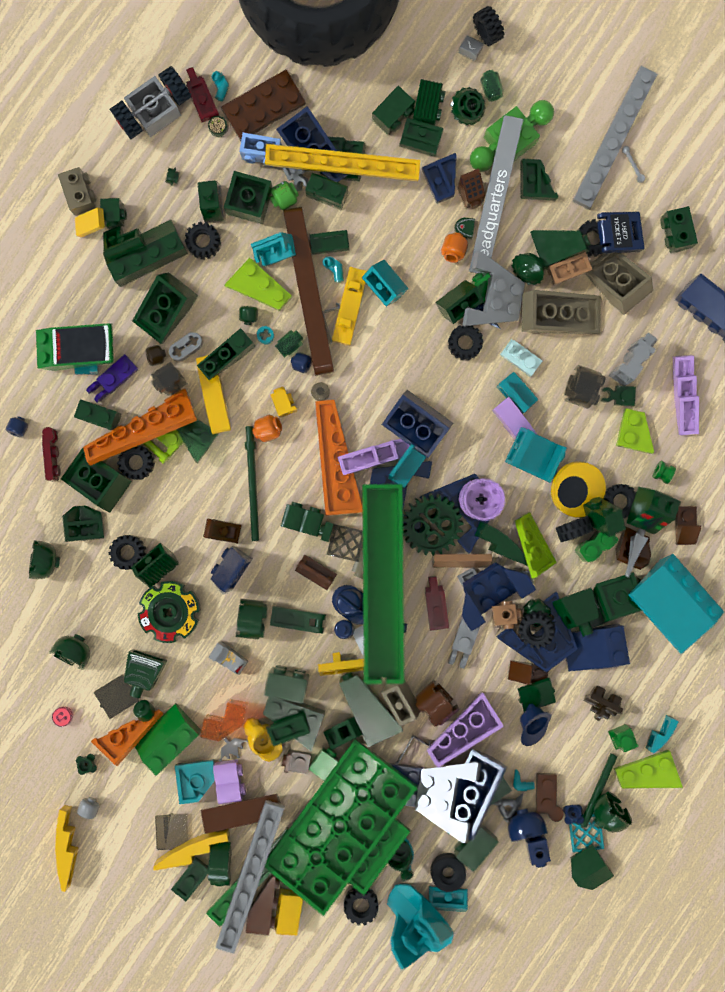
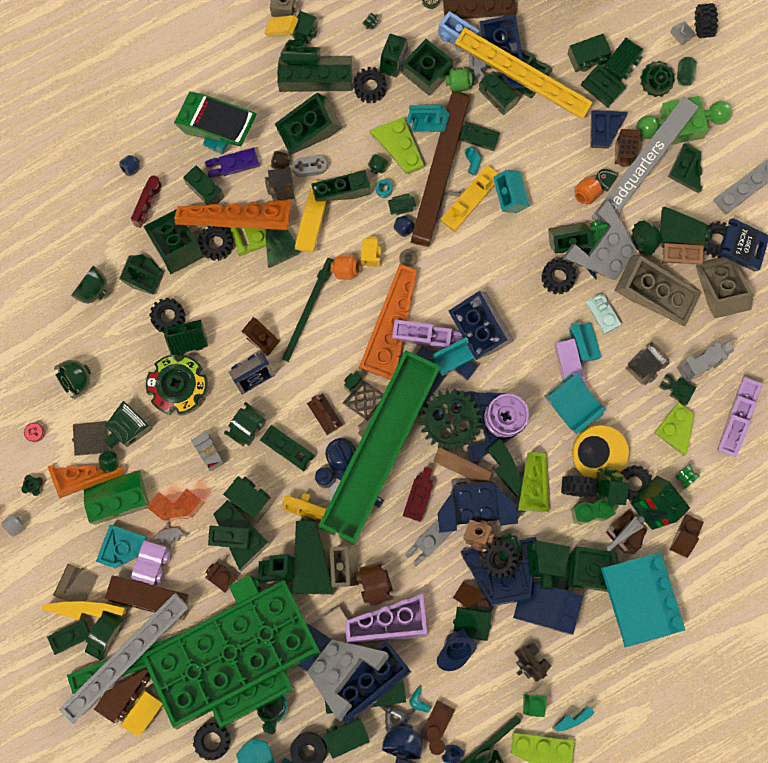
camera: 30 degrees right, 10 degrees down
yellow piece [243,717,283,762] -> none
dark green brick [281,502,324,537] -> none

